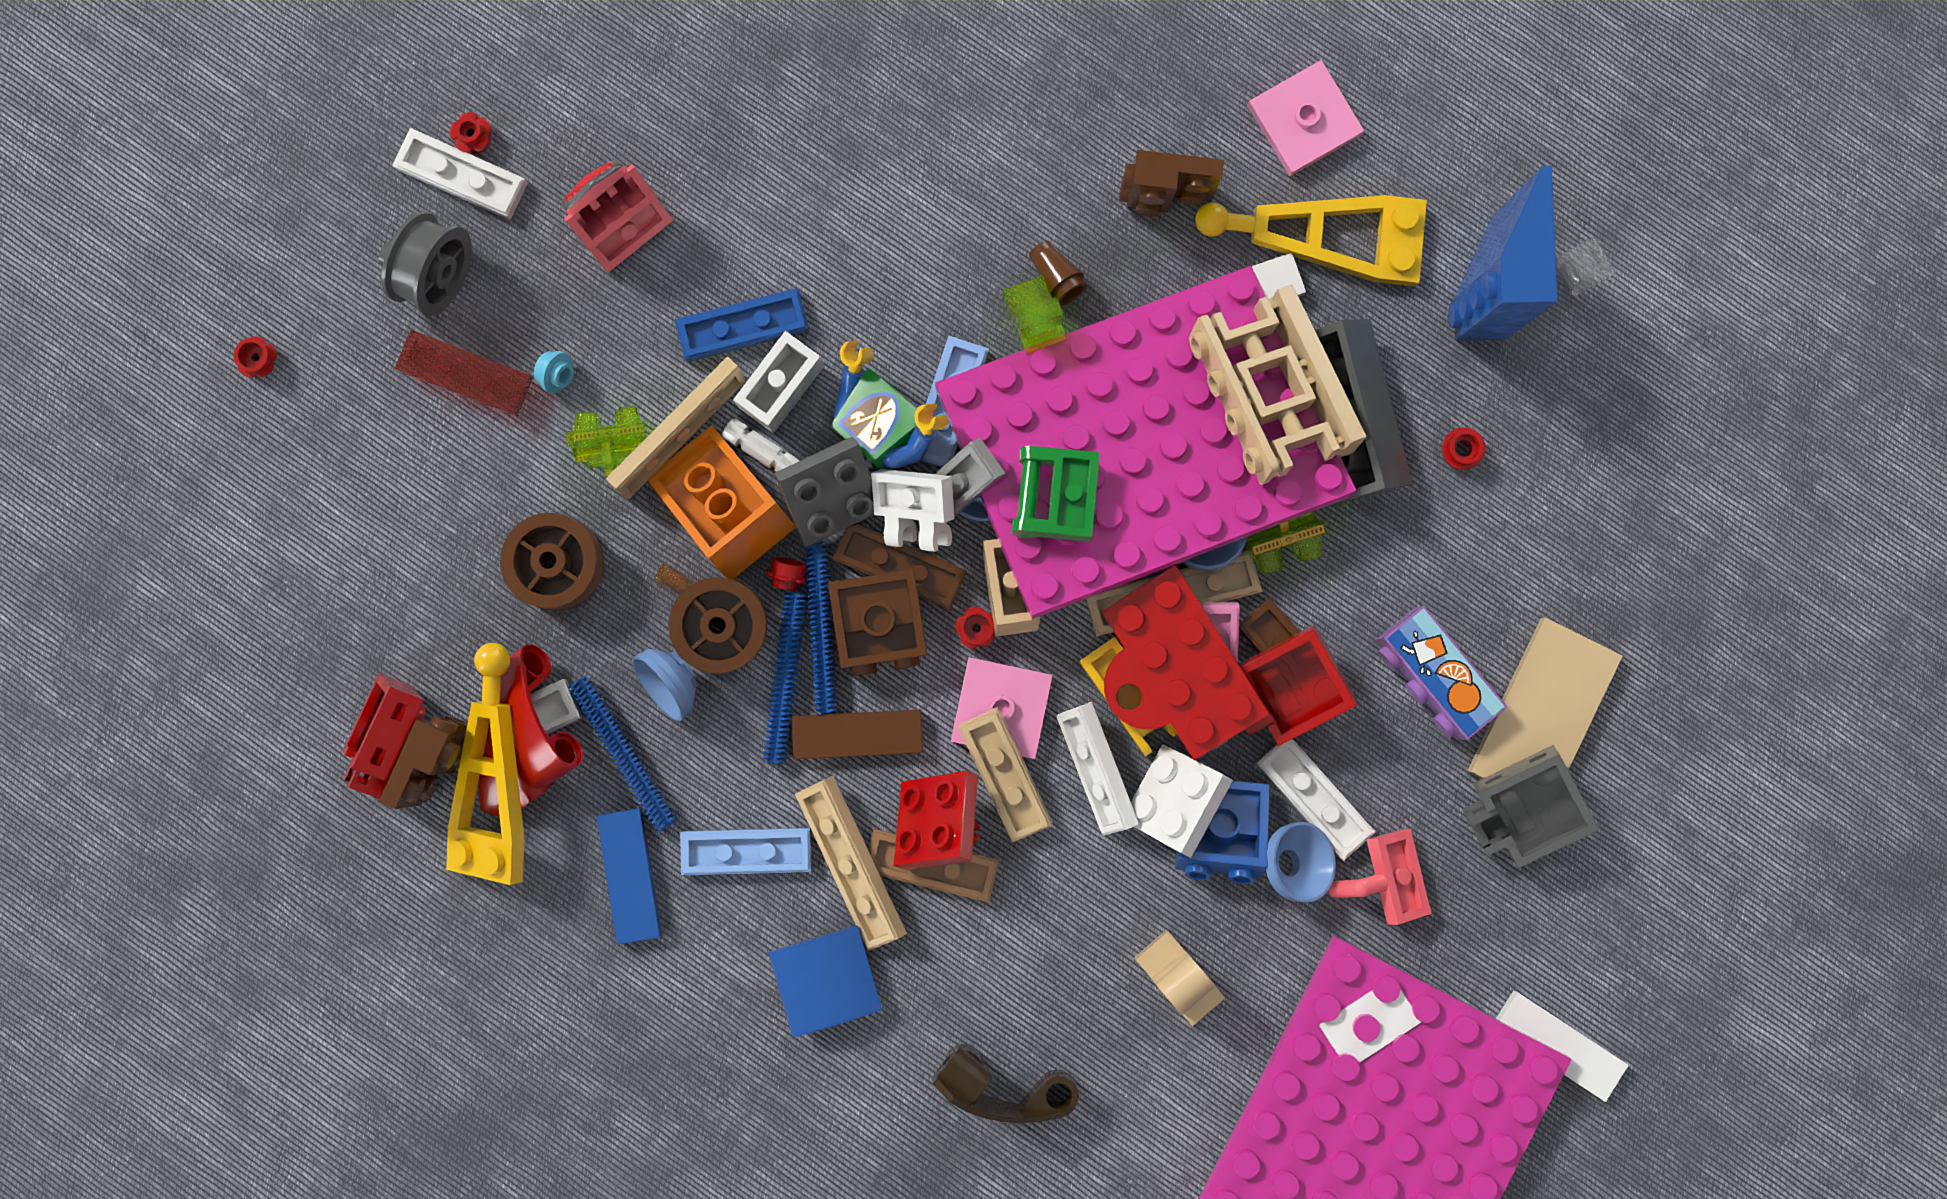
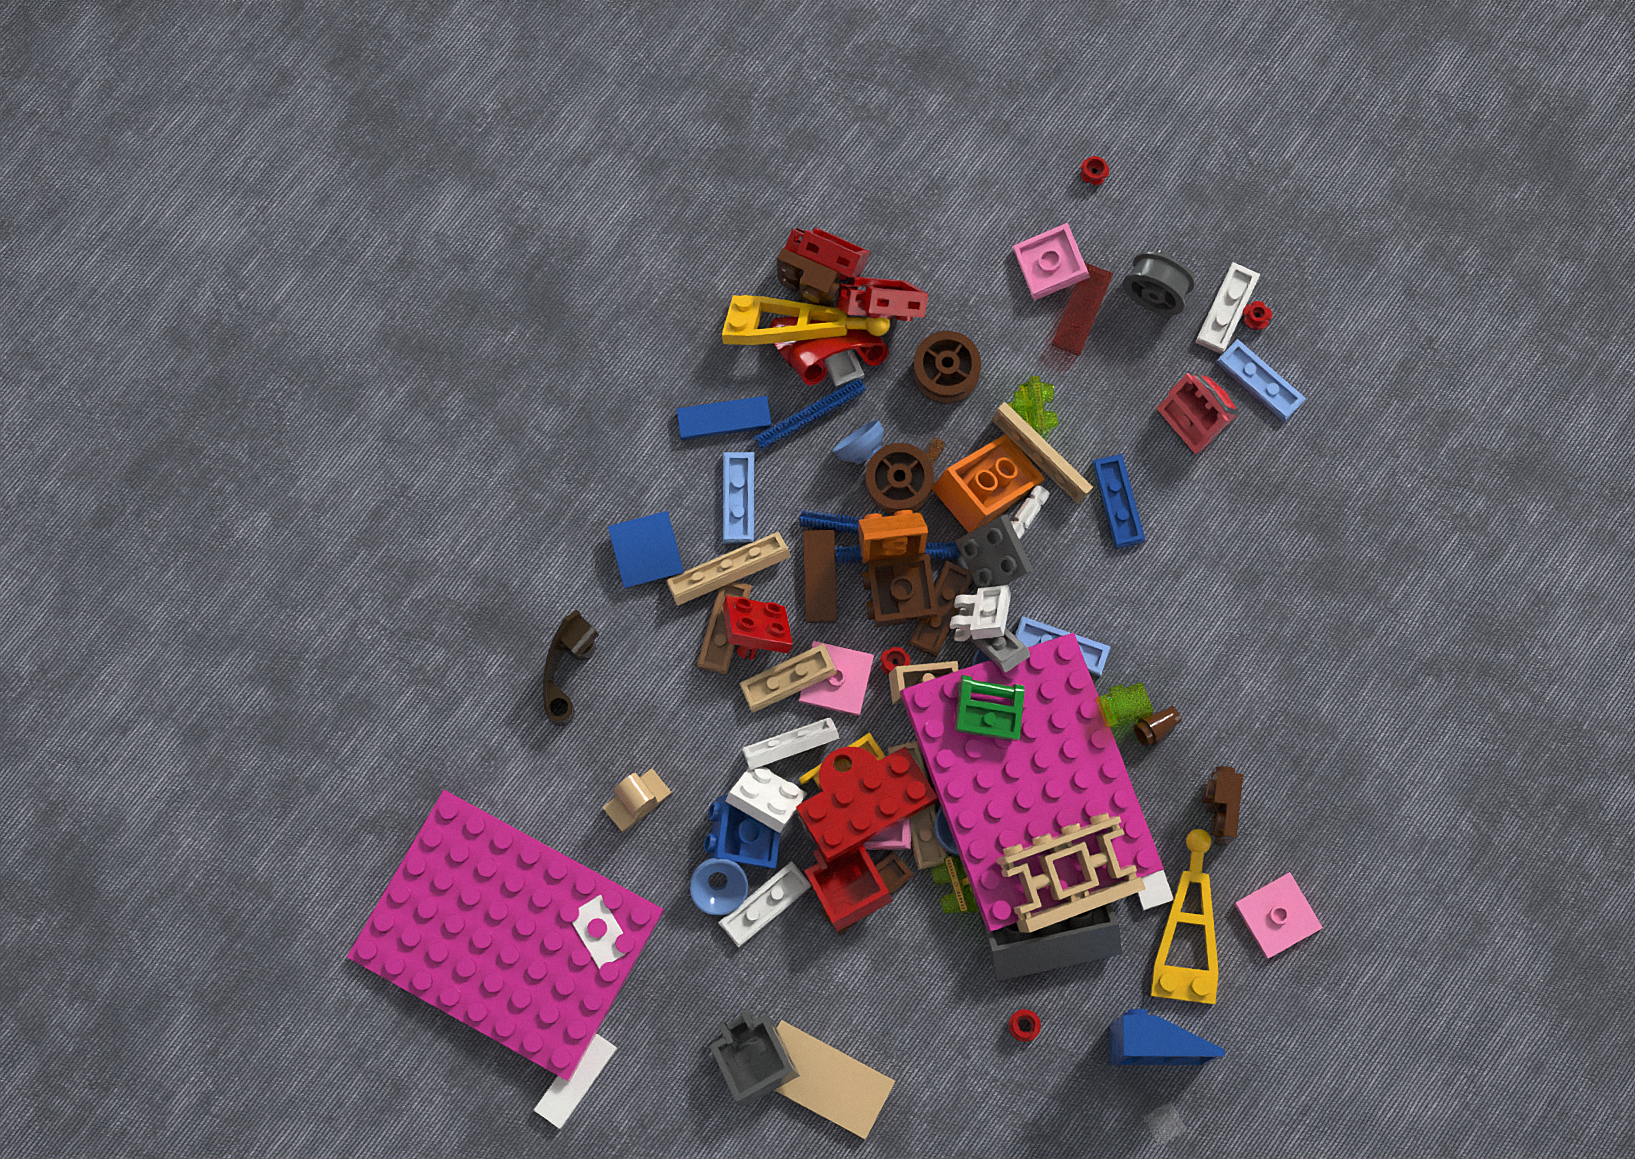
camera: 90 degrees right, 10 degrees down
medium azure plate [534,351,574,393] -> none
white brick [733,331,824,434] -> none
red plate [765,557,807,590] -> none
torso [832,340,949,470] -> none
coral plate [1328,829,1432,925] -> none
brick [1375,605,1507,740] -> none
none -> red piece [836,276,928,321]
none -> orange slope [858,510,928,564]
none -> bright pink plate [1012,223,1090,301]
none -> light blue tile [1216,339,1306,423]

